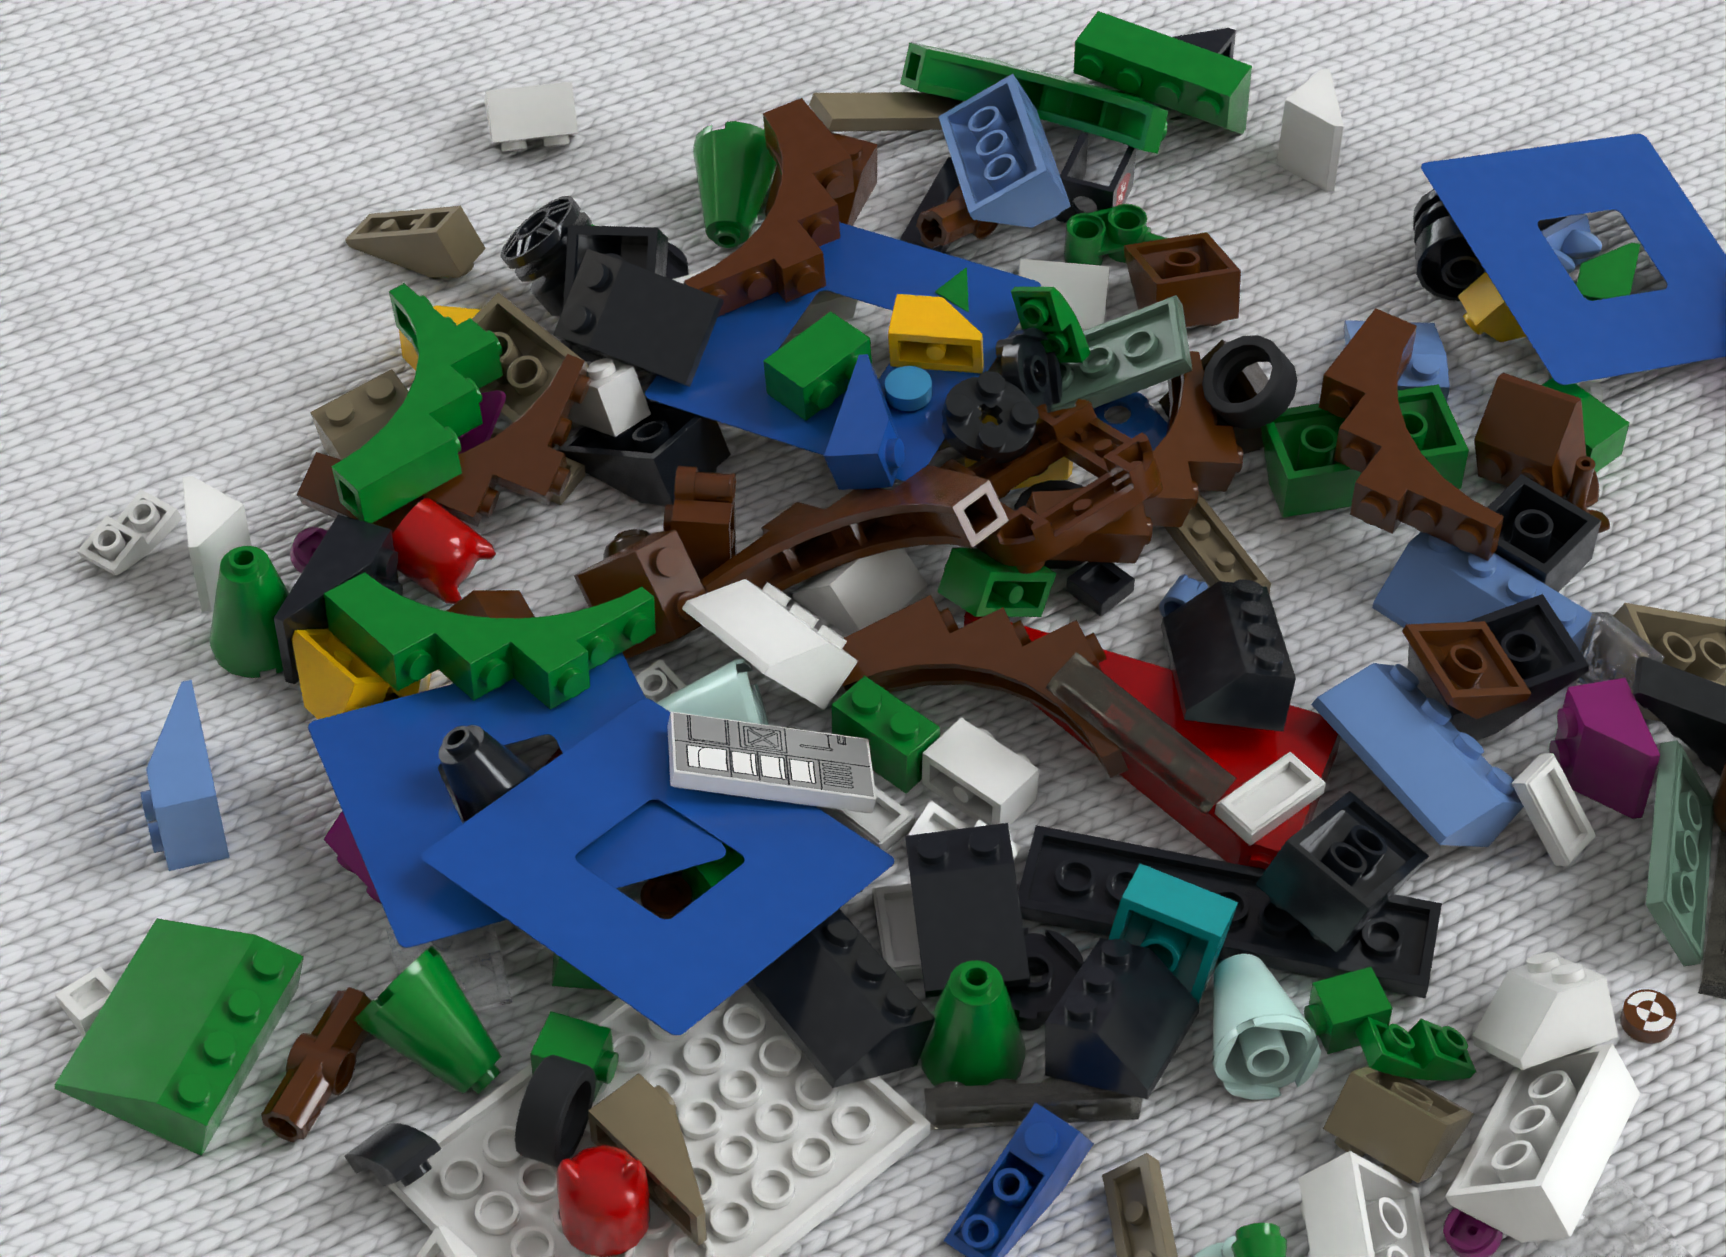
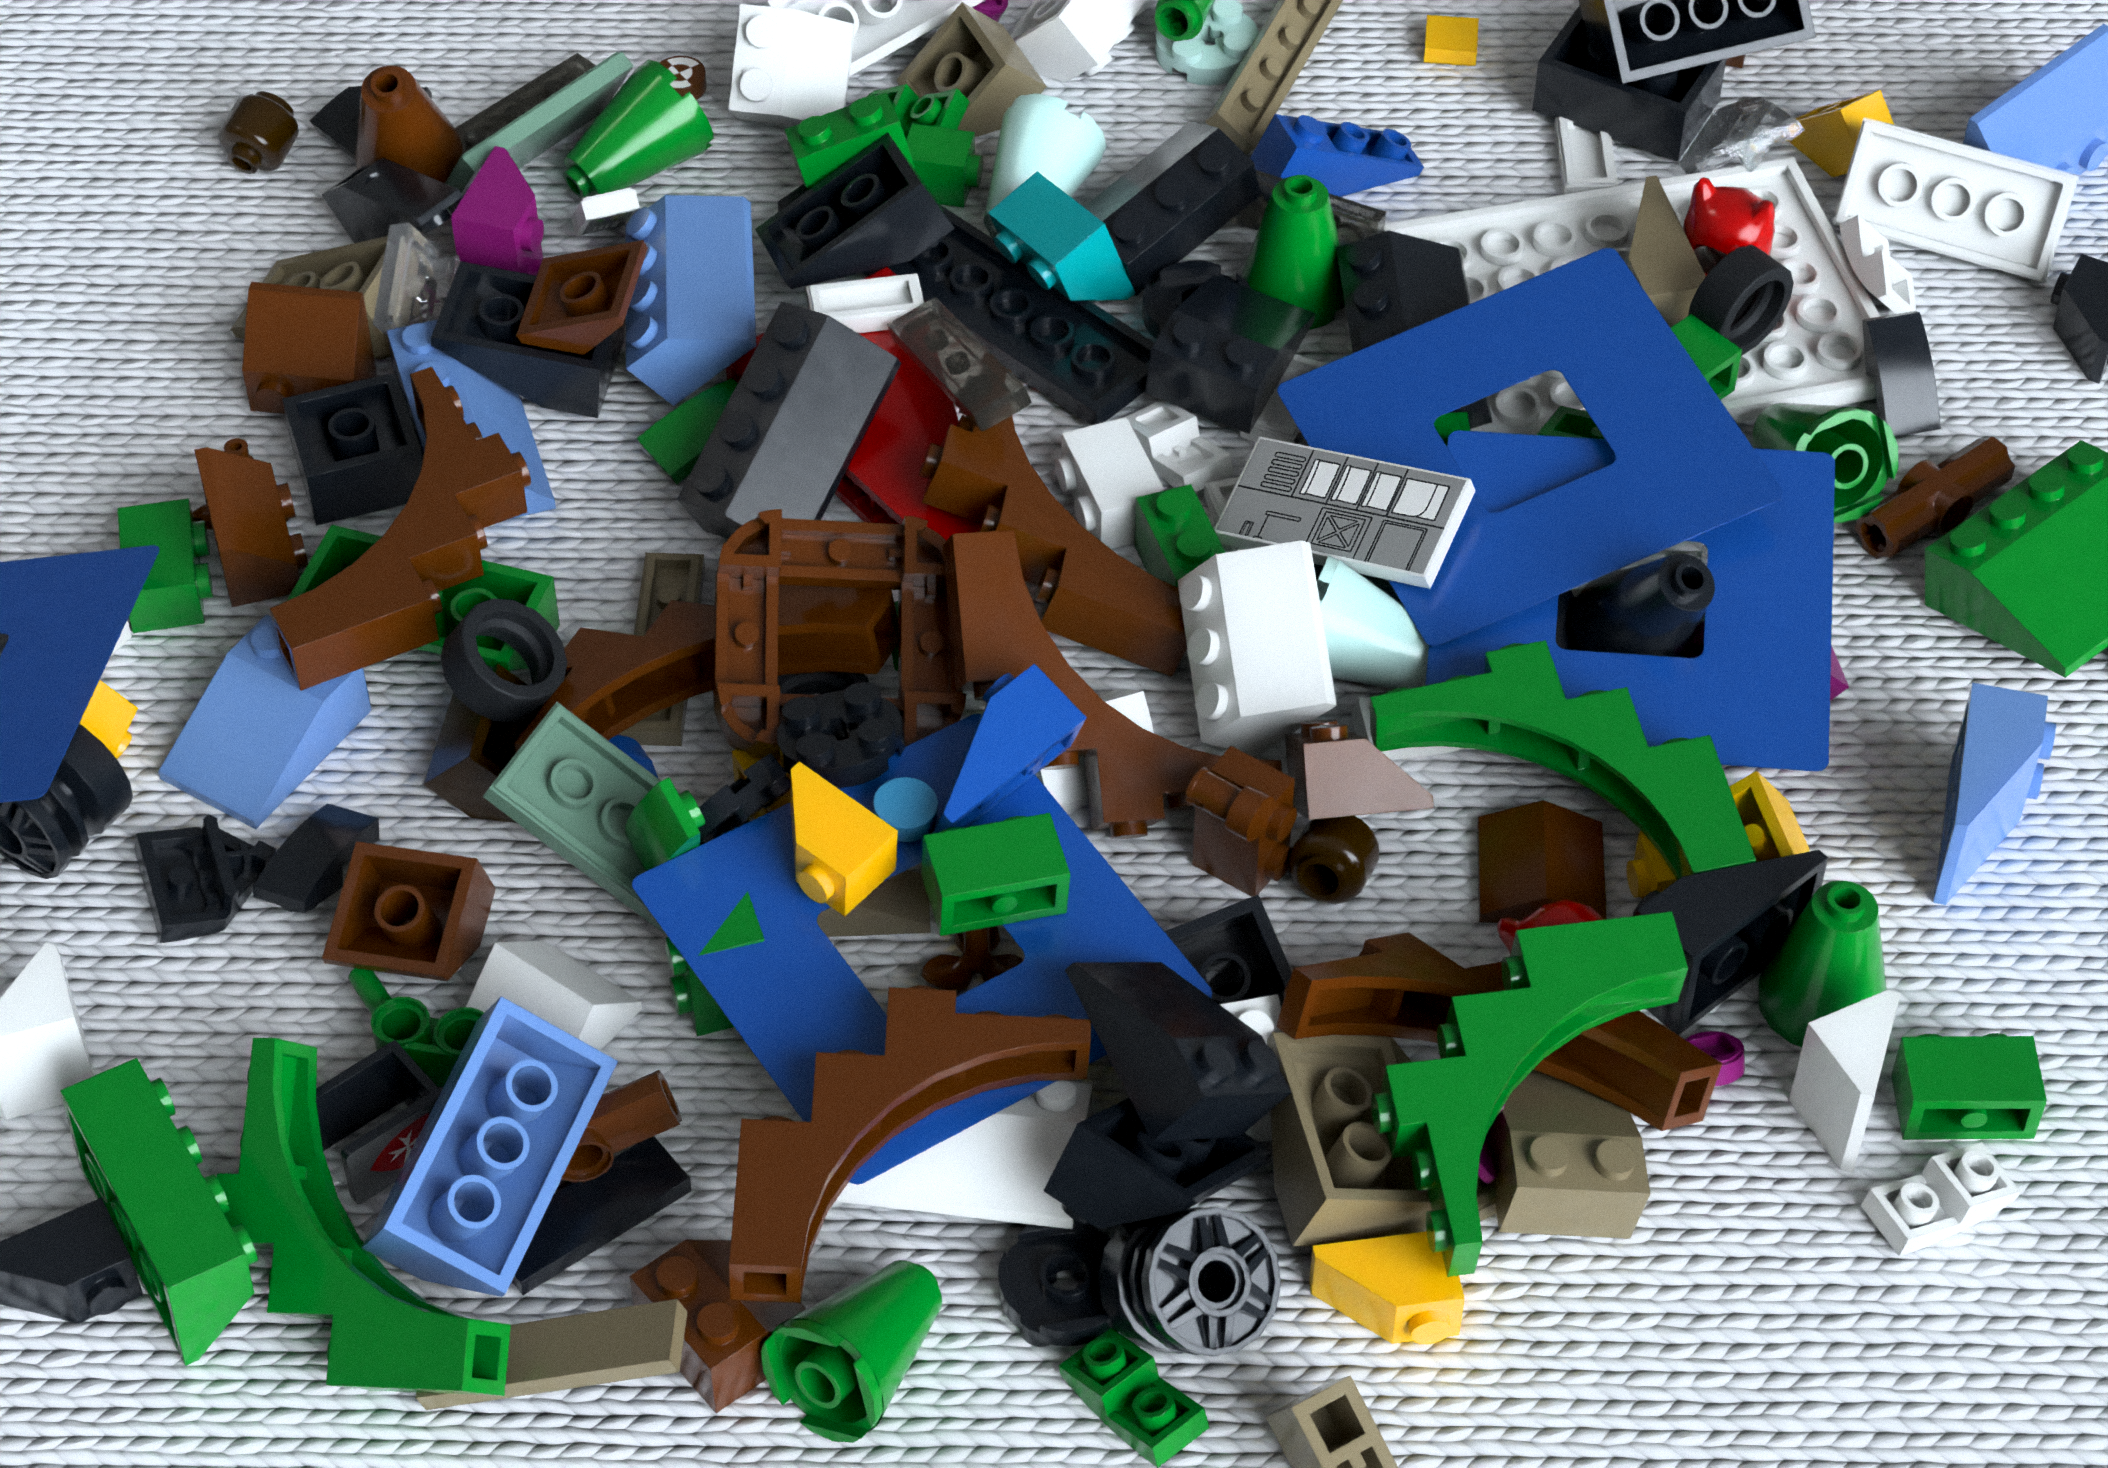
camera: 150 degrees left, 0 degrees up
none -> black slope [135,814,276,943]
none -> reddish brown slope [242,282,377,414]
none -> black slope [253,803,380,913]
none -> green cone [563,59,714,199]
none -> green slope [636,378,738,485]
none -> green slope [784,92,915,191]
none -> green brick [1891,1033,2047,1140]

